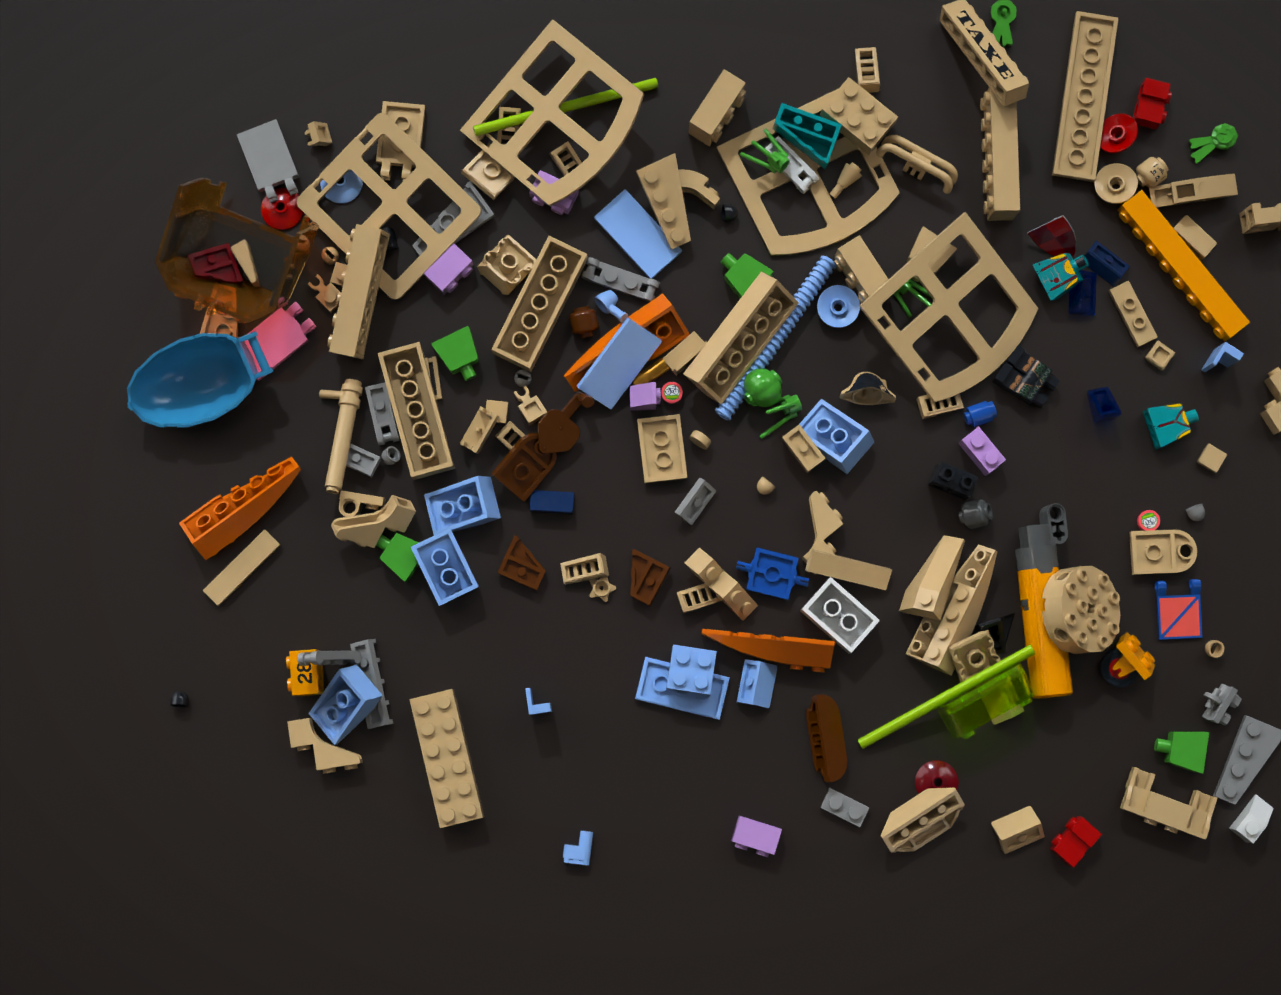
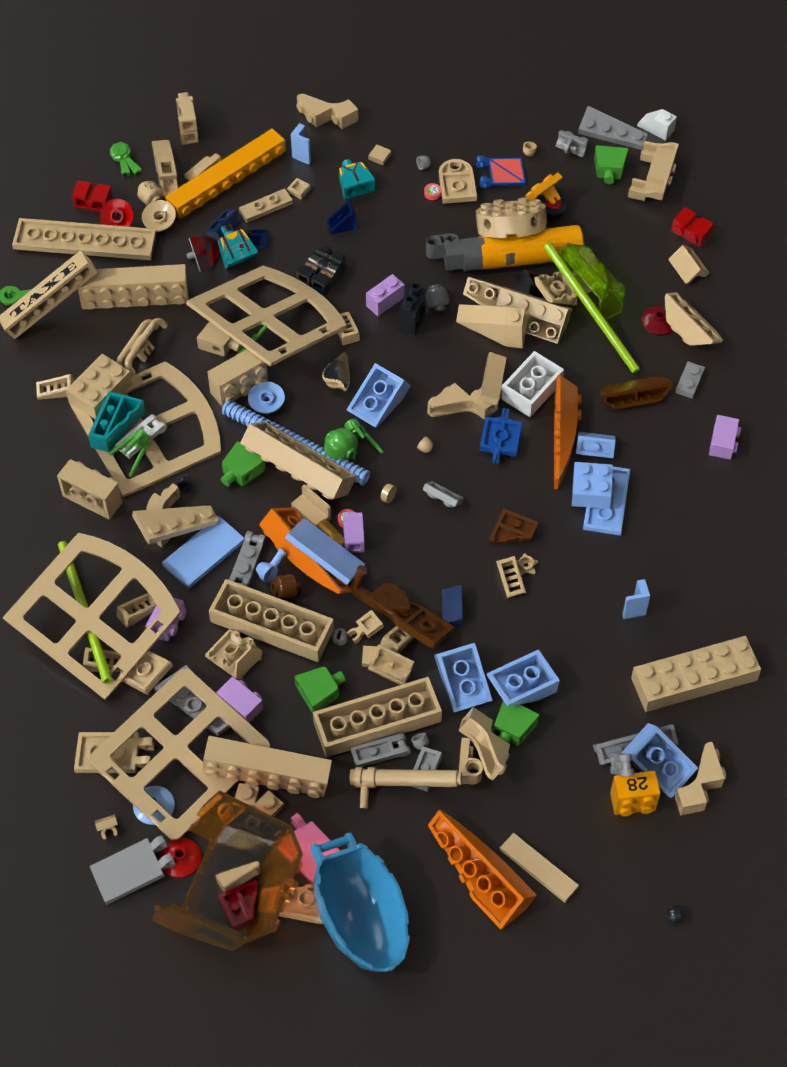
camera: 90 degrees left, 25 degrees down
reddish brown wing [497,535,546,591] -> none
light blue piece [563,831,593,866] -> none
tan plate [637,414,687,484] -> none
tan slope [676,583,722,614] -> none
tan arch [685,548,758,621] -> none
tan panel [782,424,826,473] -> none
tan cone [829,162,862,199] -> none
blue brick [963,401,997,428] -> none

